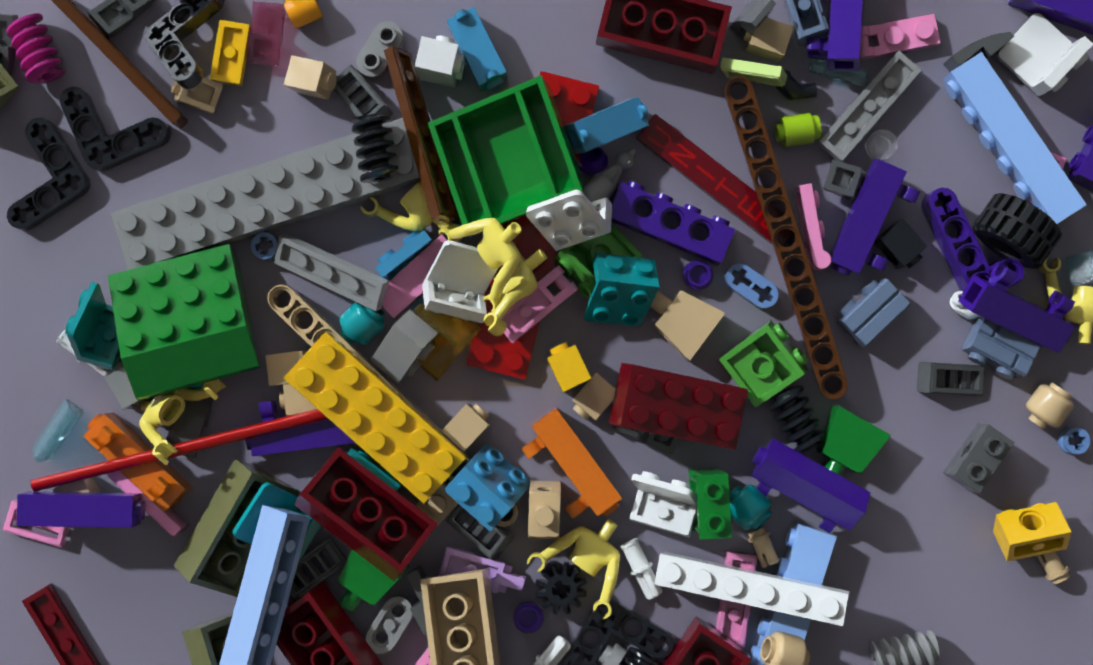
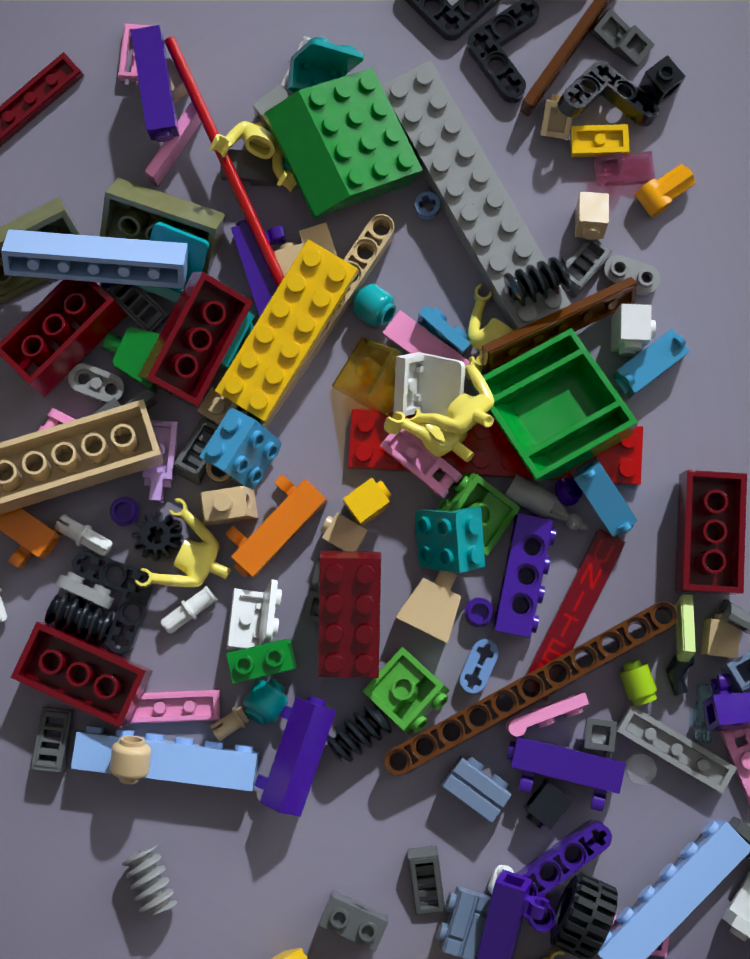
camera: 80 degrees right, 5 degrees down
clear light blue slope [32,399,84,462] -> none
orange brick [83,413,193,512] -> none
light grey plate [274,233,389,311] -> none
light grey brick [370,309,438,383] -> none
tan brick [441,403,490,452] -> none
white bracket [526,190,612,251] -> none
white brick [654,552,850,626] -> none
green torso [817,405,891,476] -> none

